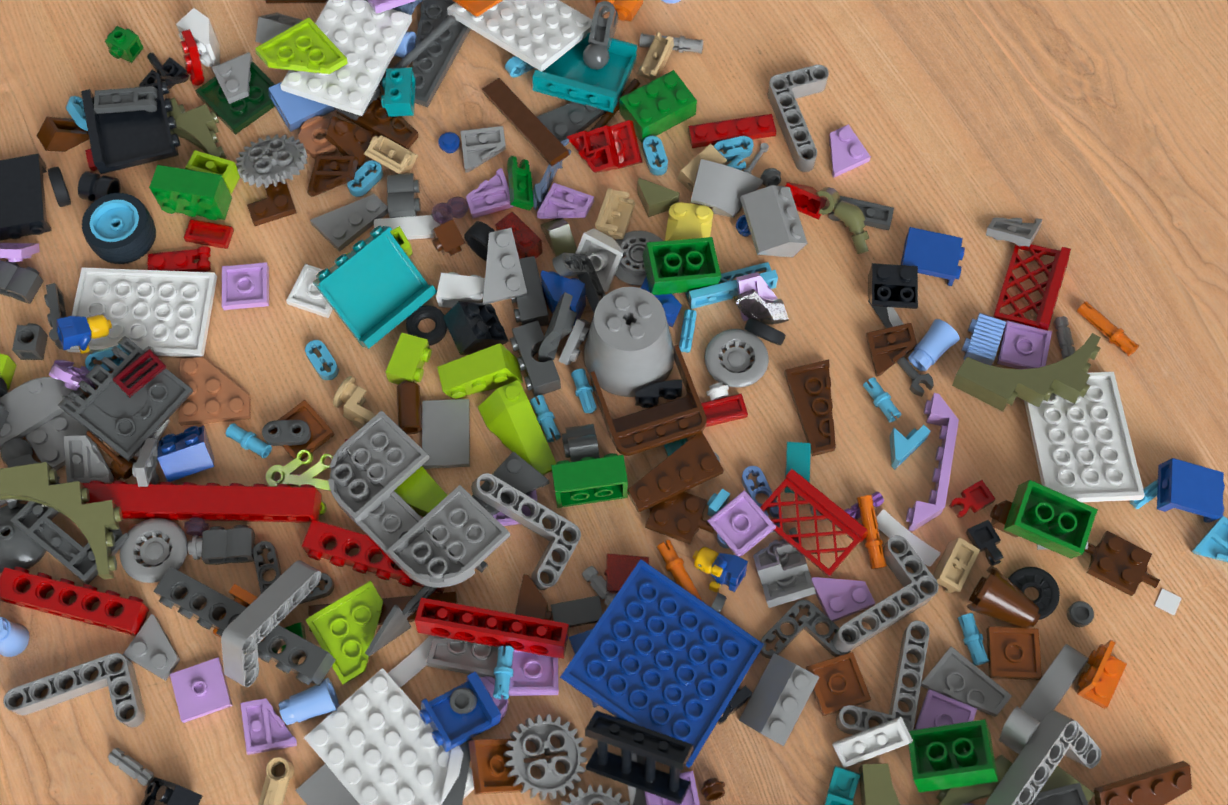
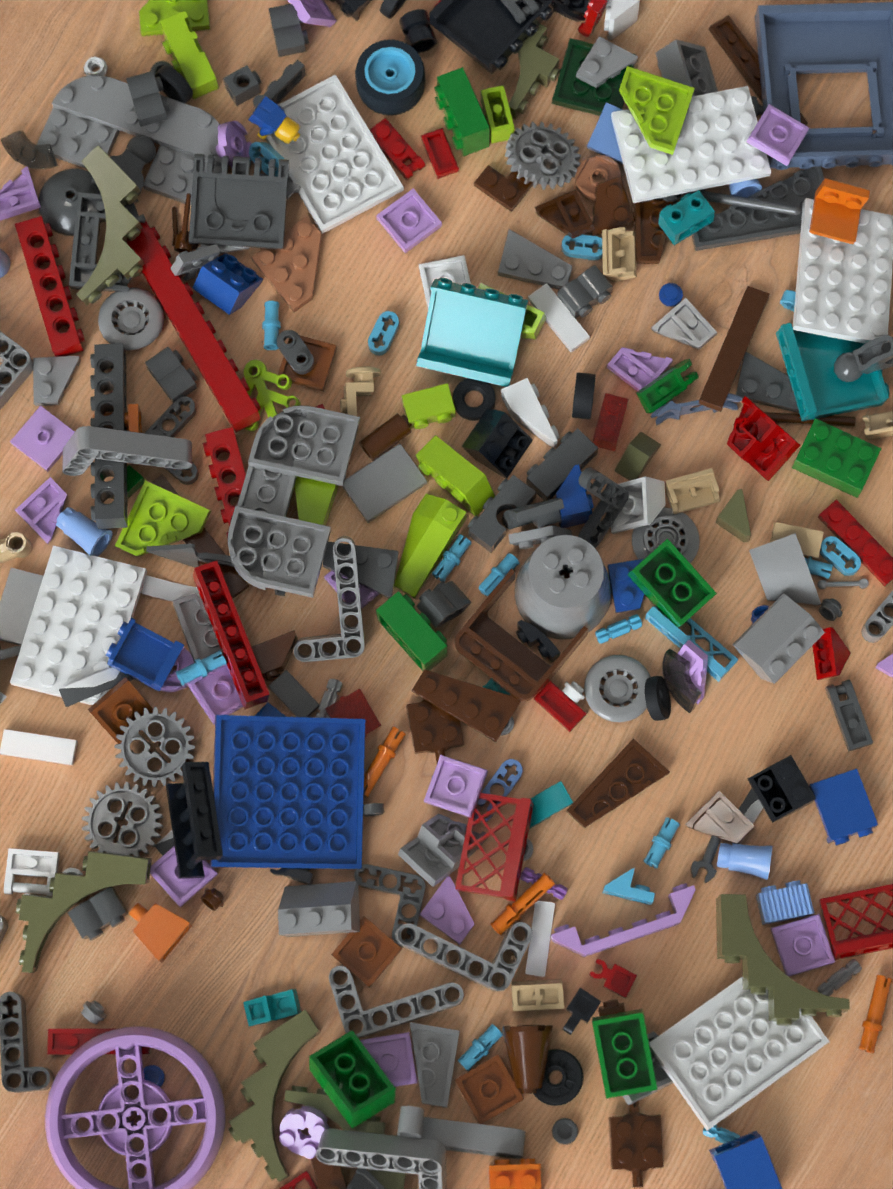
camera: 60 degrees right, 10 degrees up
light grey wing [64,434,114,483] -> none
dark red tile [112,349,166,398] -> none
plate [184,518,209,536] -> none
light grey plate [188,535,202,560] -> none
clear purple plate [431,203,453,224] -> none
reddish brown brick [431,219,465,256] -> none
clear purple plate [446,197,468,218] -> none
dark grey tile [450,688,477,714] -> none
light grey wing [483,228,527,305] -> none
lavender wing [537,183,594,219] -> none
medium azure beam [643,136,668,176] -> none
light yellow slope [665,202,714,241] -> none
piece [692,546,748,593] -> none
medium azure plate [707,488,730,517] -> none
olive piece [817,187,869,254] -> none
white tile [832,717,913,768] -> none

